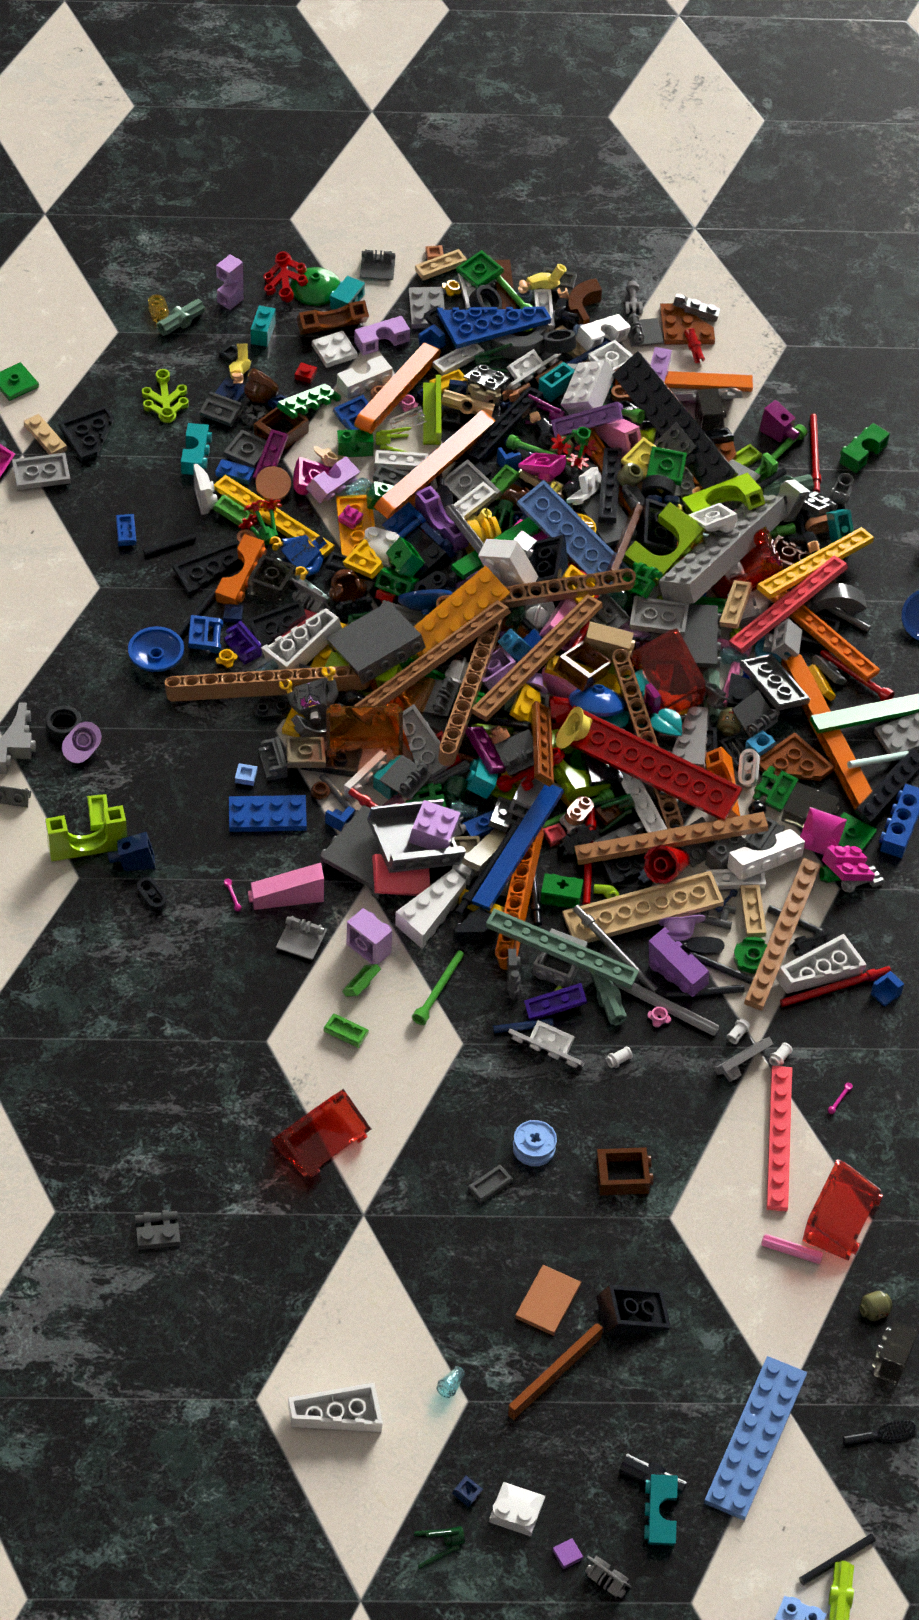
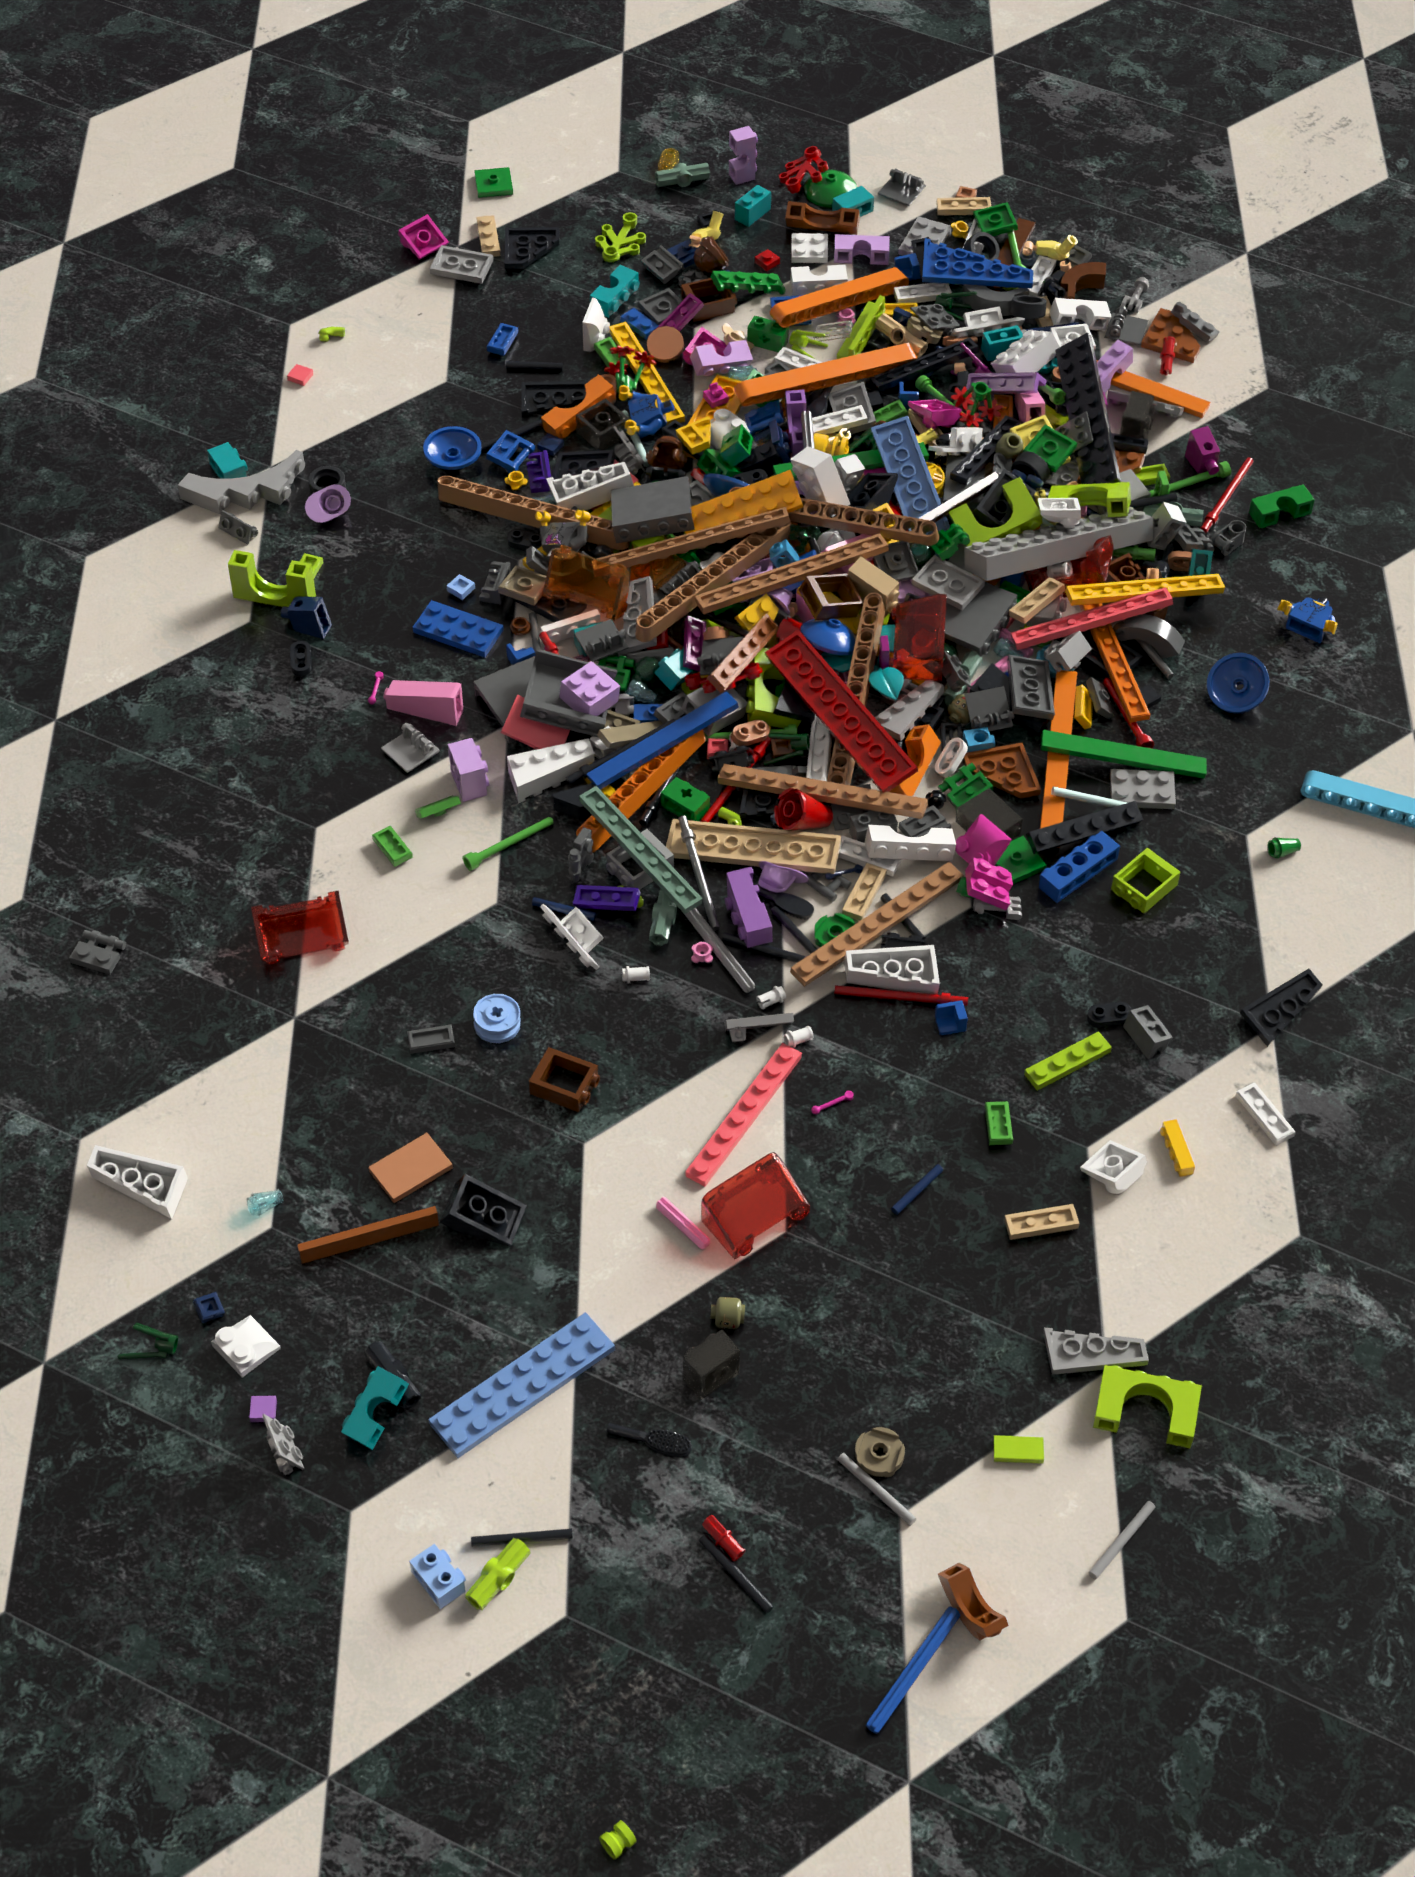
camera: 30 degrees right, 0 degrees up
light yellow piece [556,706,592,749] -> none

